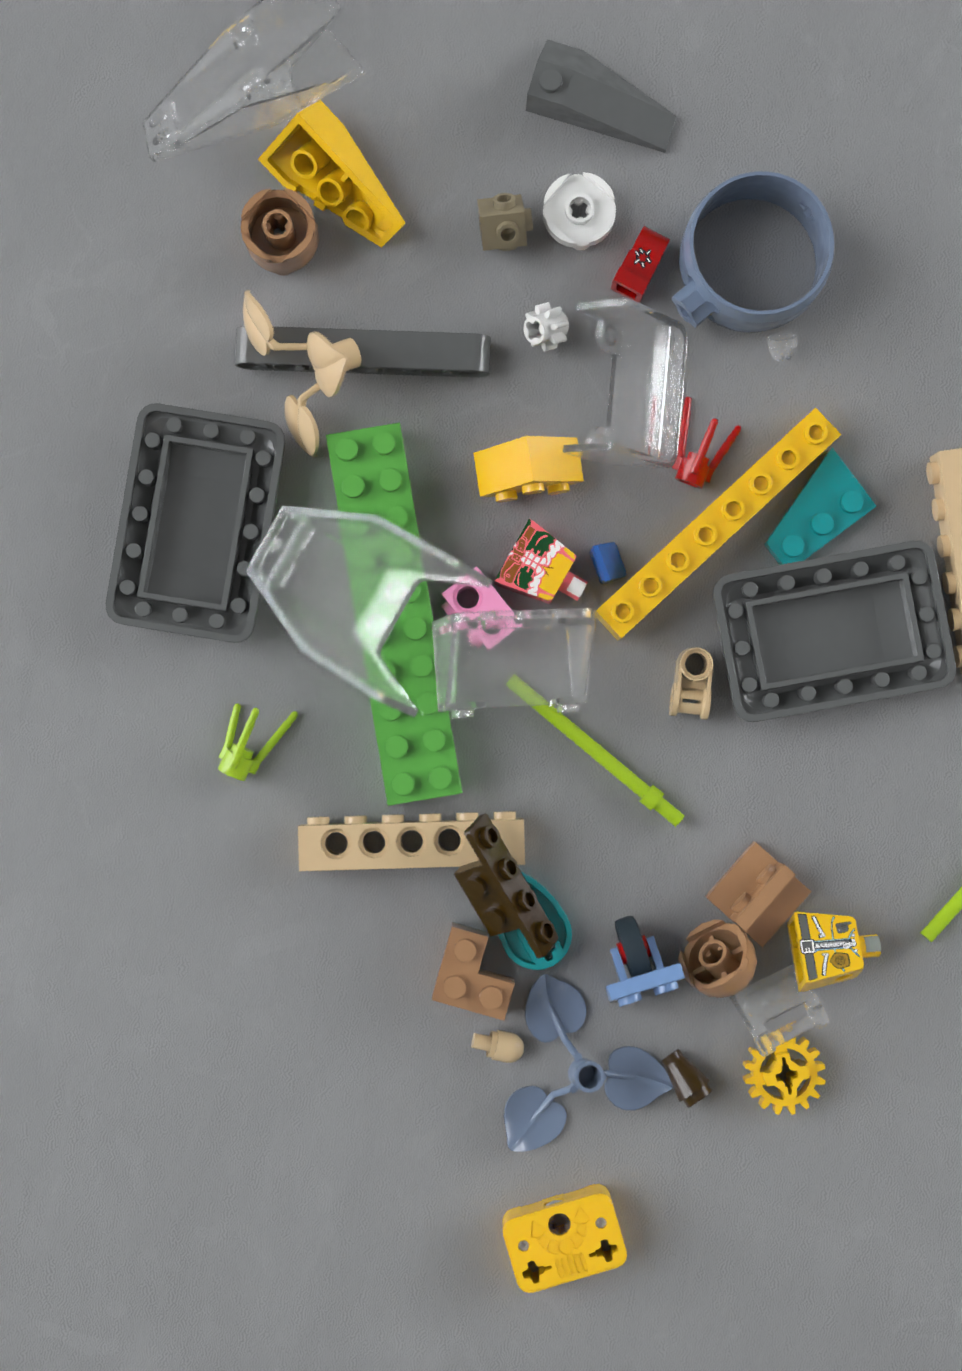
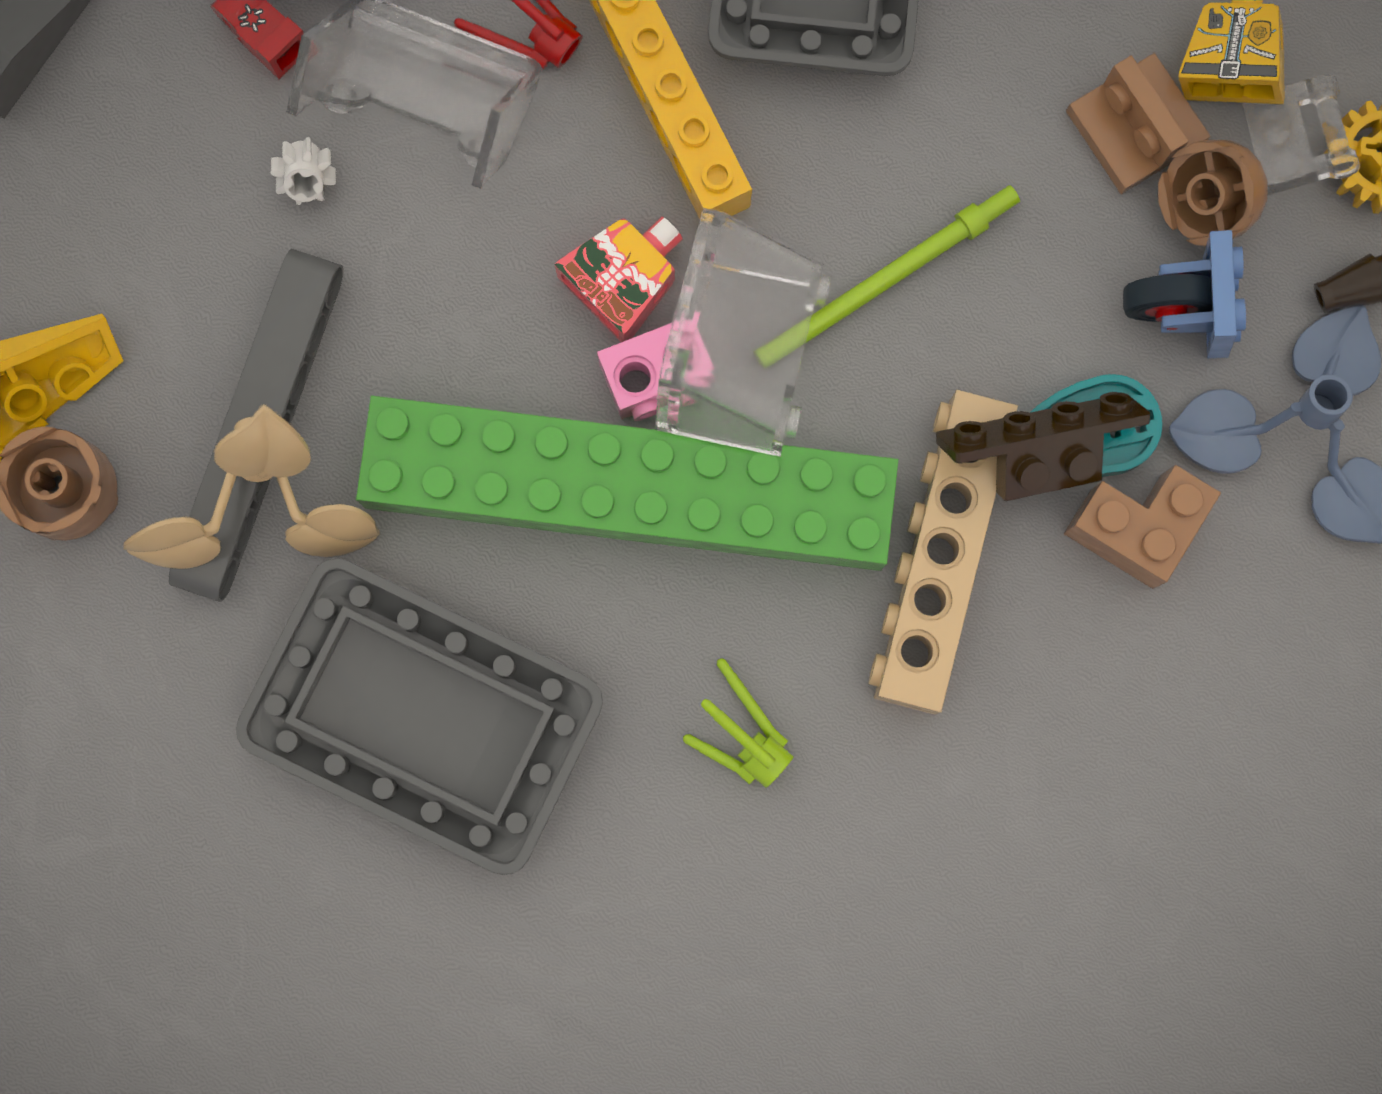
camera: 75 degrees left, 5 degrees down
clear windscreen [246,505,492,717] -> none
tan cylinder [471,1030,524,1063] -> none
yellow brick [473,436,584,502] -> none
dark tan brick [477,193,533,251] -> none
white plate [542,172,616,251] -> none
blue slope [589,542,627,585] -> none
tan piece [669,647,714,720] -> none

